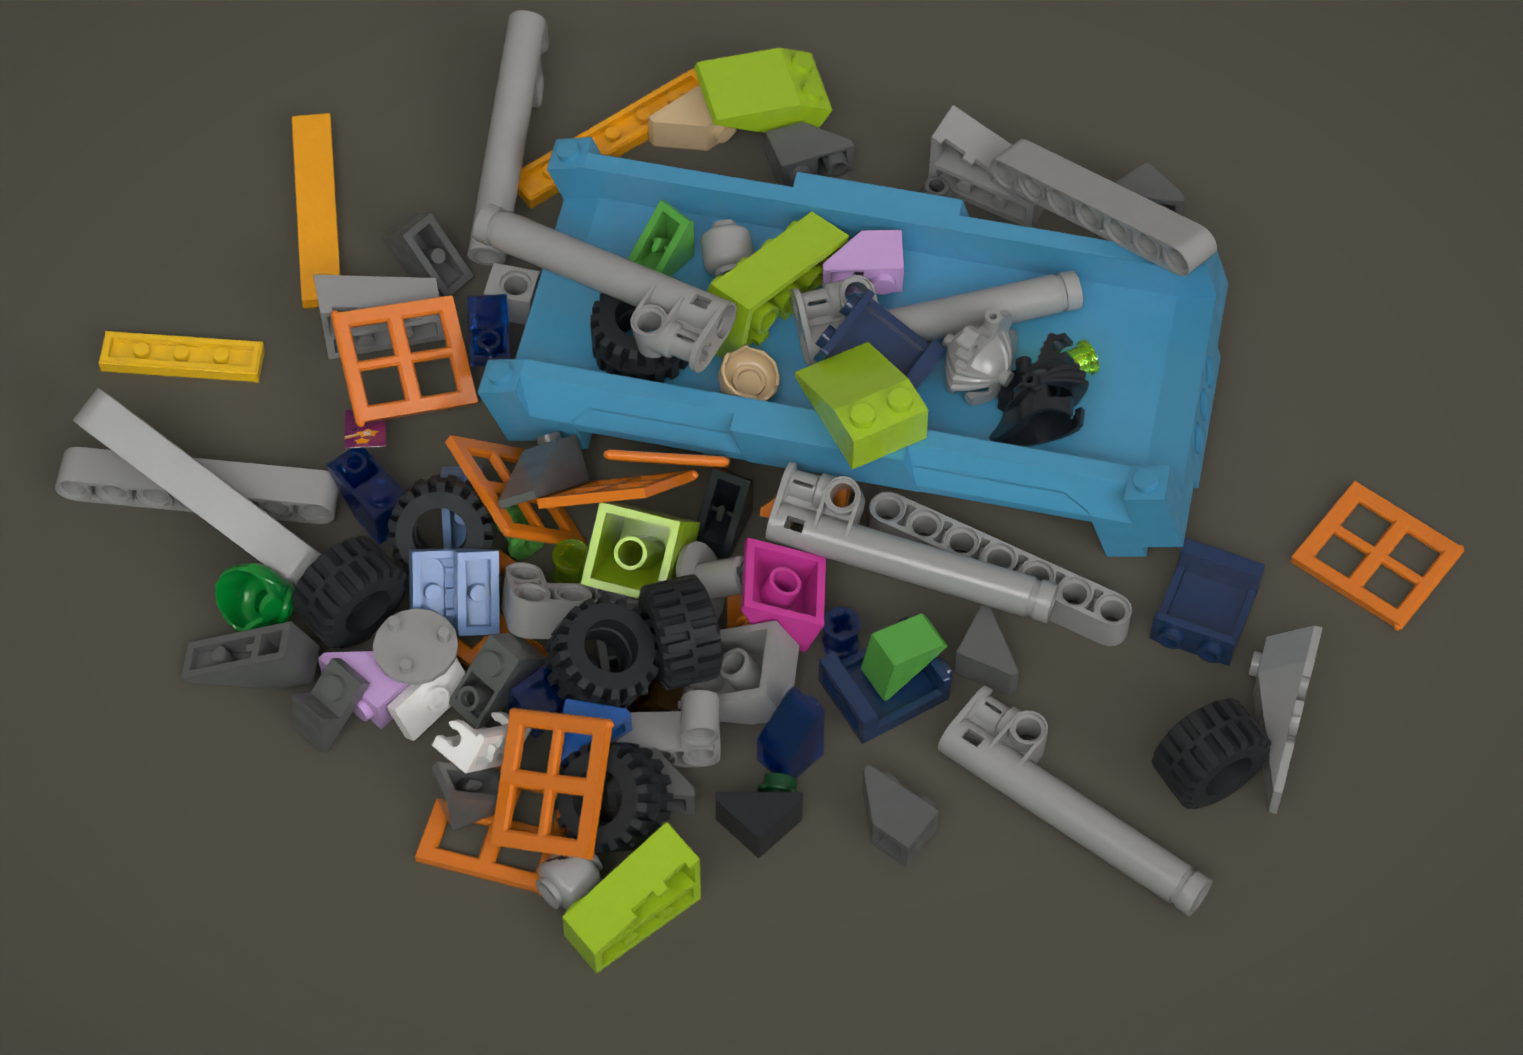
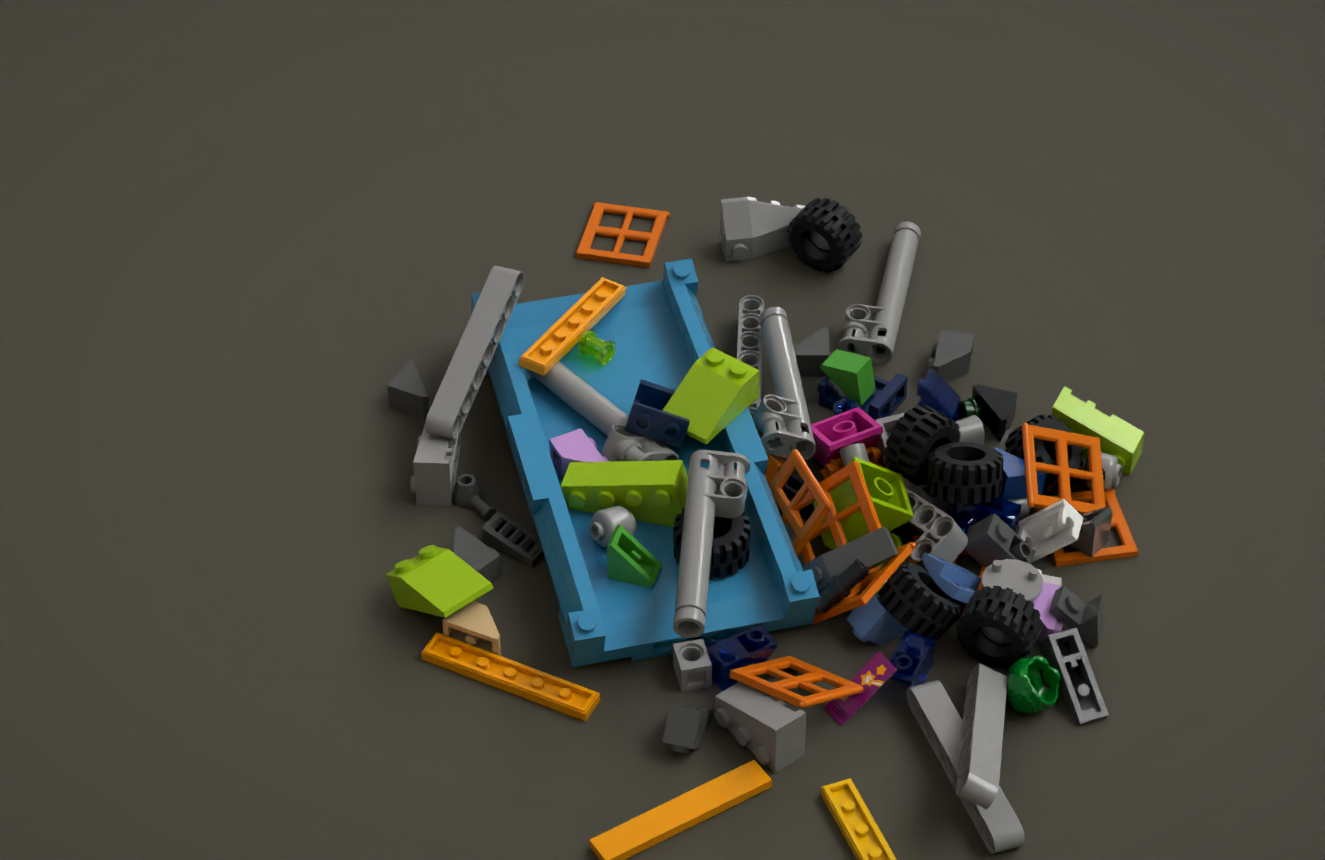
camera: 115 degrees left, 15 degrees down
light grey piece [467,10,549,266] -> none
light grey helmet [942,309,1018,406] -> none
black helmet [989,333,1089,447] -> none
dark blue panel [1150,538,1265,666] -> none
none -> light orange tile [519,277,626,376]
none -> black pin [817,559,870,613]

